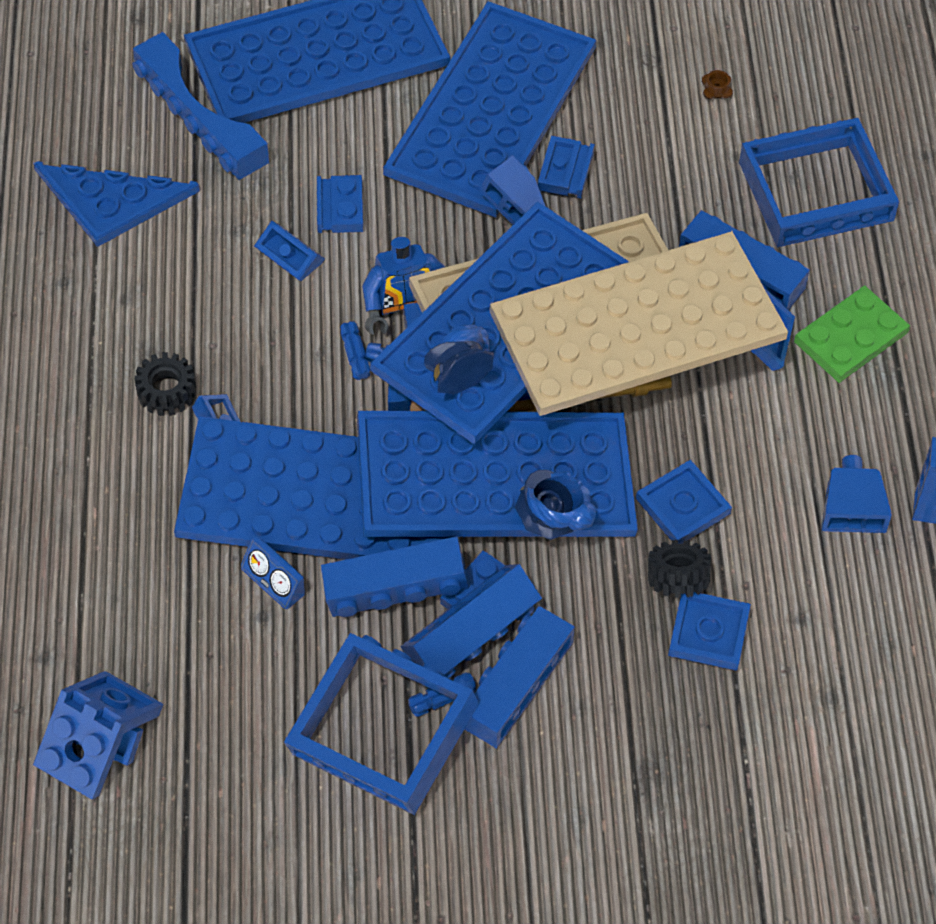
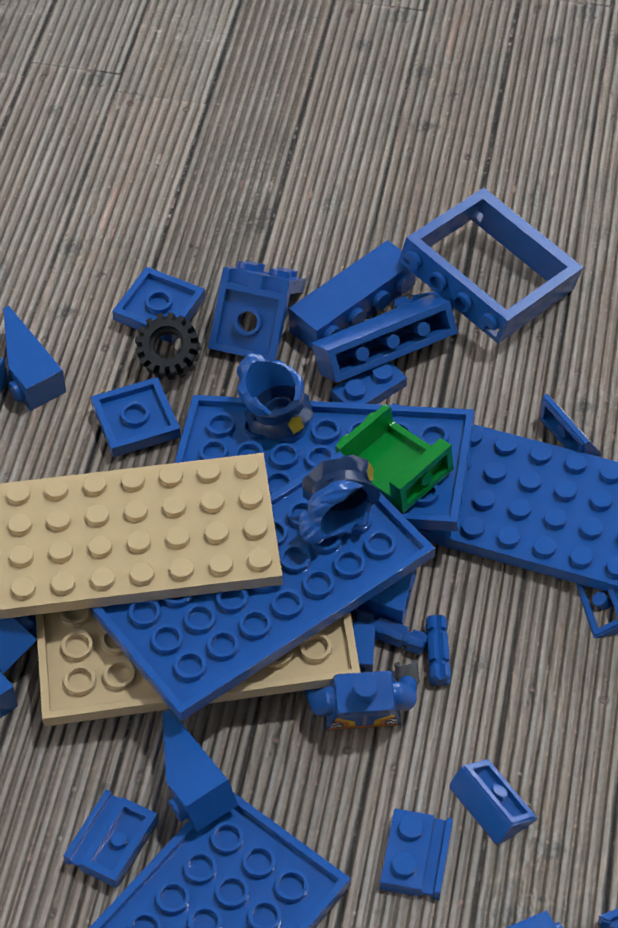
camera: 165 degrees left, 5 degrees down
blue brick [321,536,469,617] -> none
none -> blue slope [3,306,66,411]
none -> blue bracket [208,261,306,362]
none -> green panel [335,404,454,513]

